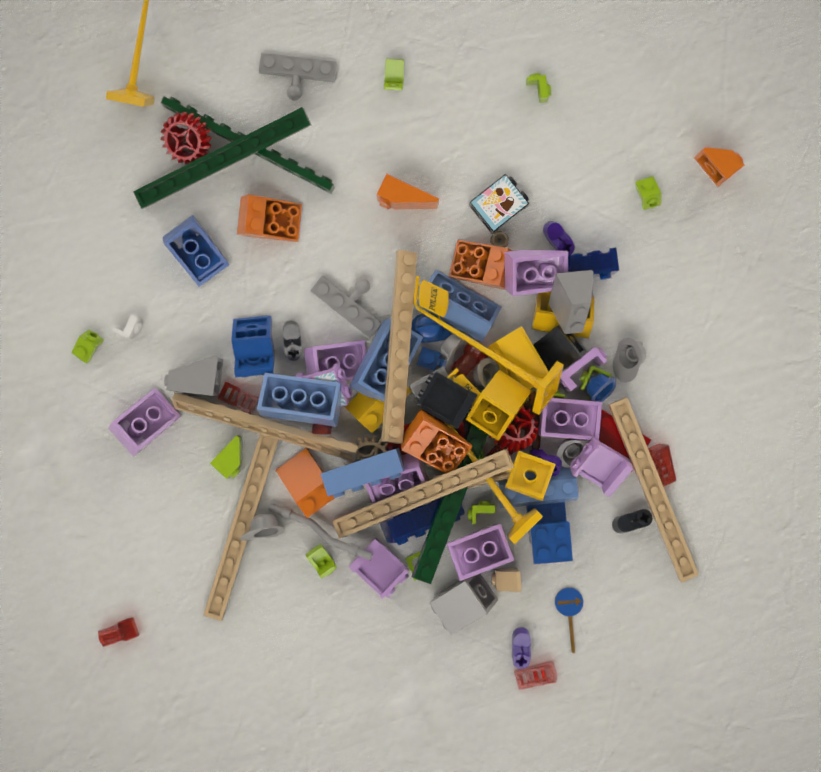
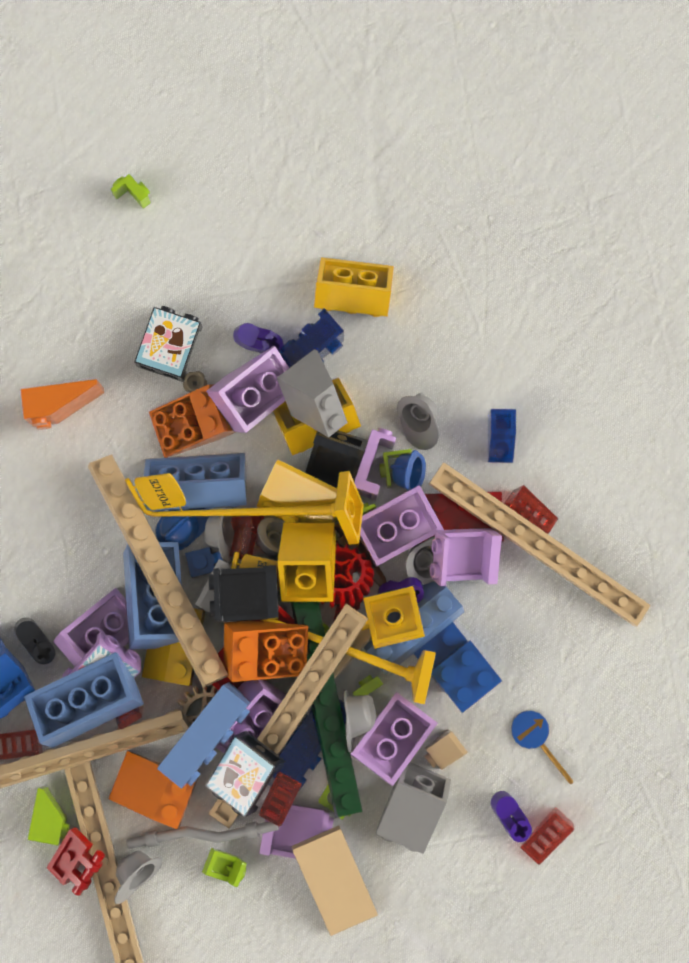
camera: 40 degrees left, 5 degrees down
light grey plate [310,276,382,338] -> none
black piece [612,509,653,534] -> none
lime bracket [635,176,661,210] -> none
orange slope [694,147,745,187] -> none
none -> red plate [46,827,105,896]
none -> panel [206,731,286,817]
none -> clear red slope [259,772,302,826]
none -> tan tile [291,825,378,936]
none -> yellow slope [314,257,394,317]
none -> light grey piece [343,690,376,753]
none -> clear blue slope [488,409,516,463]

